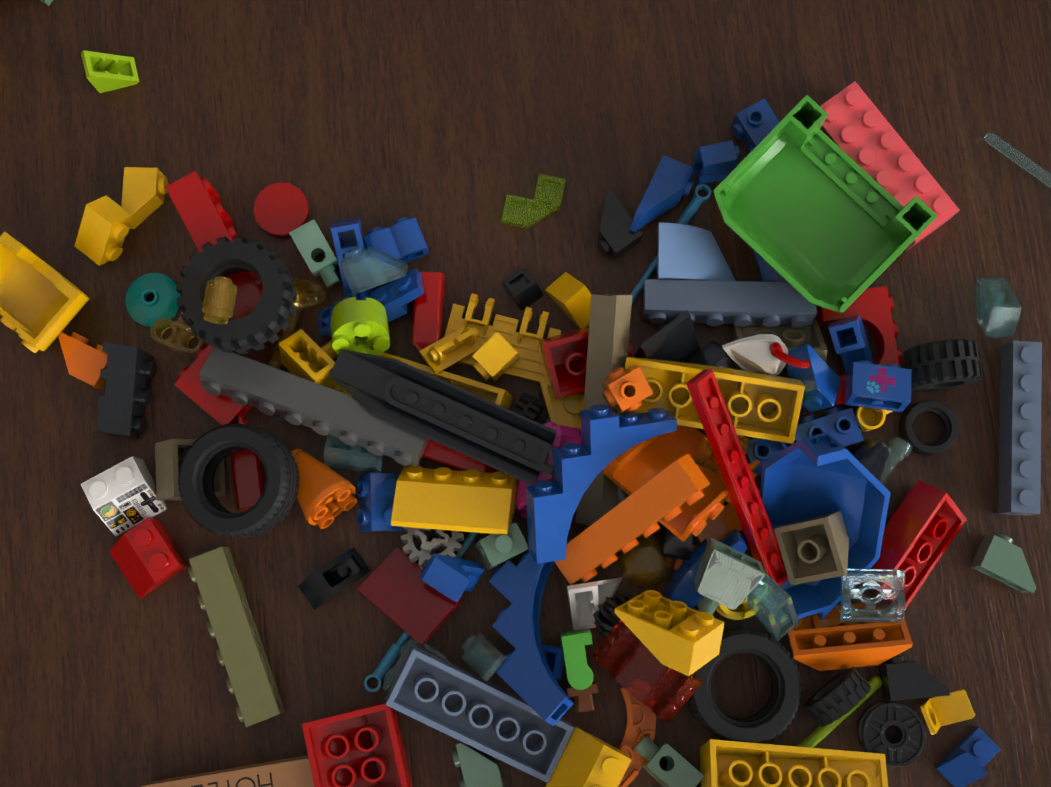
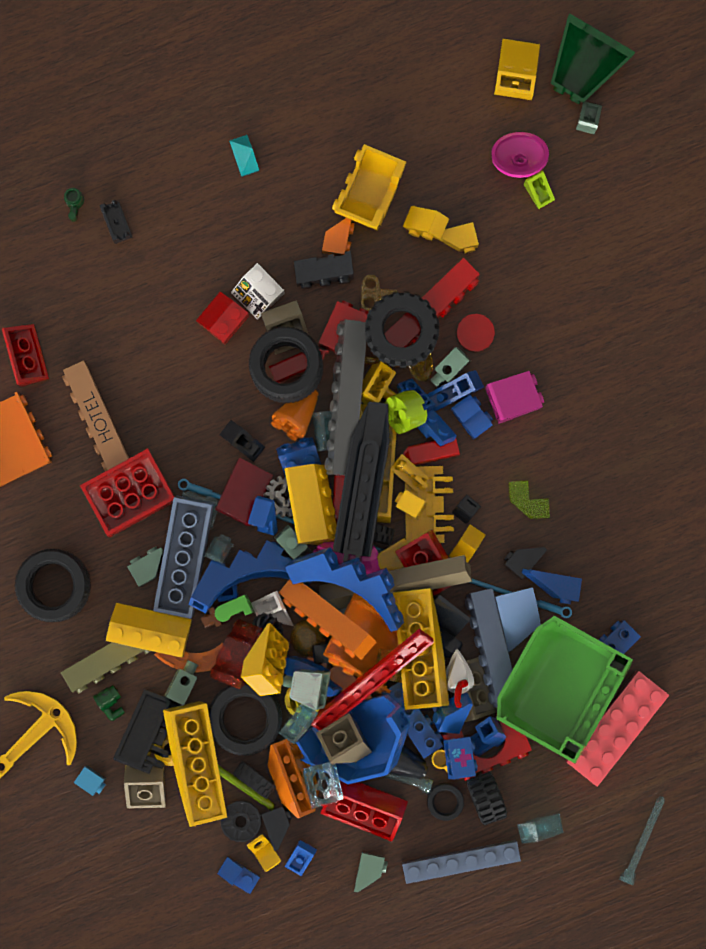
camera: 75 degrees right, 5 degrees up
teal dish [125,273,181,327] -> none
olive brick [188,547,285,727] -> none
clear yellow brick [202,277,237,324] -> none
clear light blue slope [340,246,409,295] -> none
orange brick [601,365,653,412] -> none
blue brick [692,140,741,185] -> none
none -> blue slope [285,840,317,876]
none -> dark pink slope [485,371,544,424]
none -> dark pink dish [491,132,549,178]

